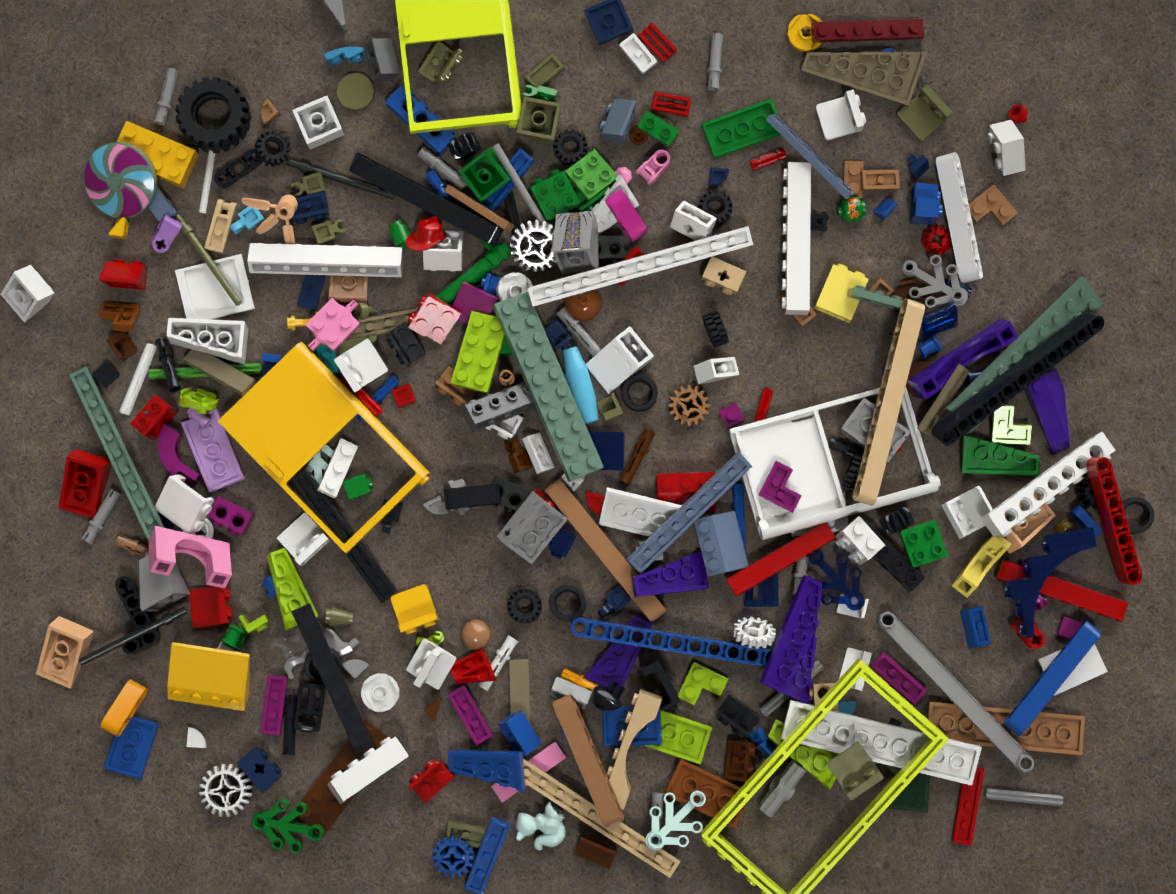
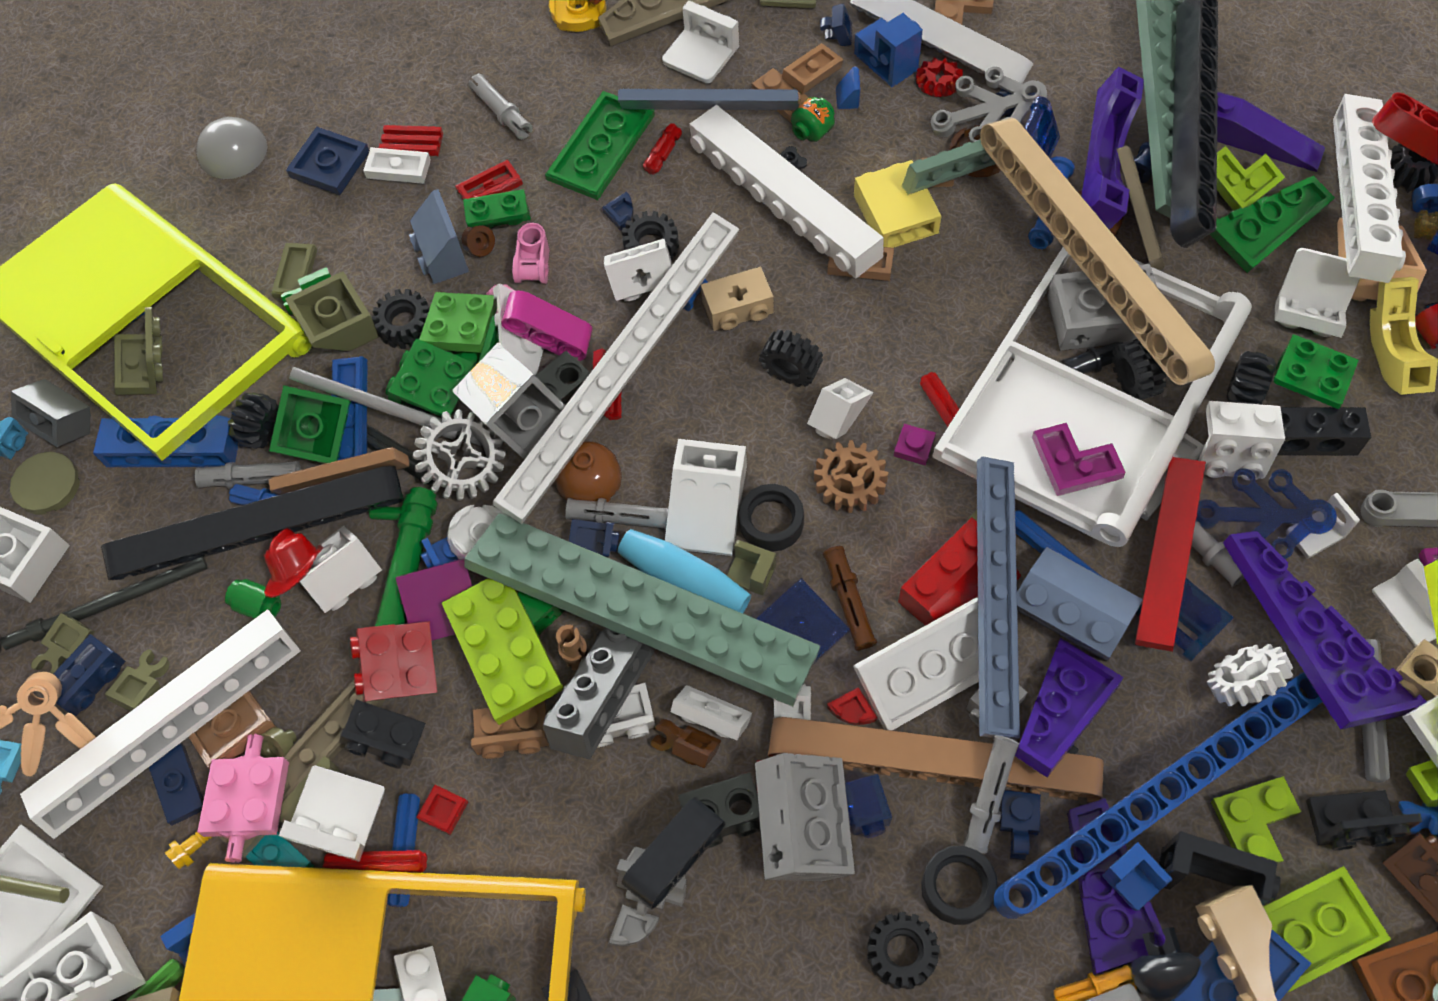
camera: 40 degrees left, 20 degrees down
none -> light grey pin [963,735,1019,853]
none -> blue panel [1102,842,1172,911]

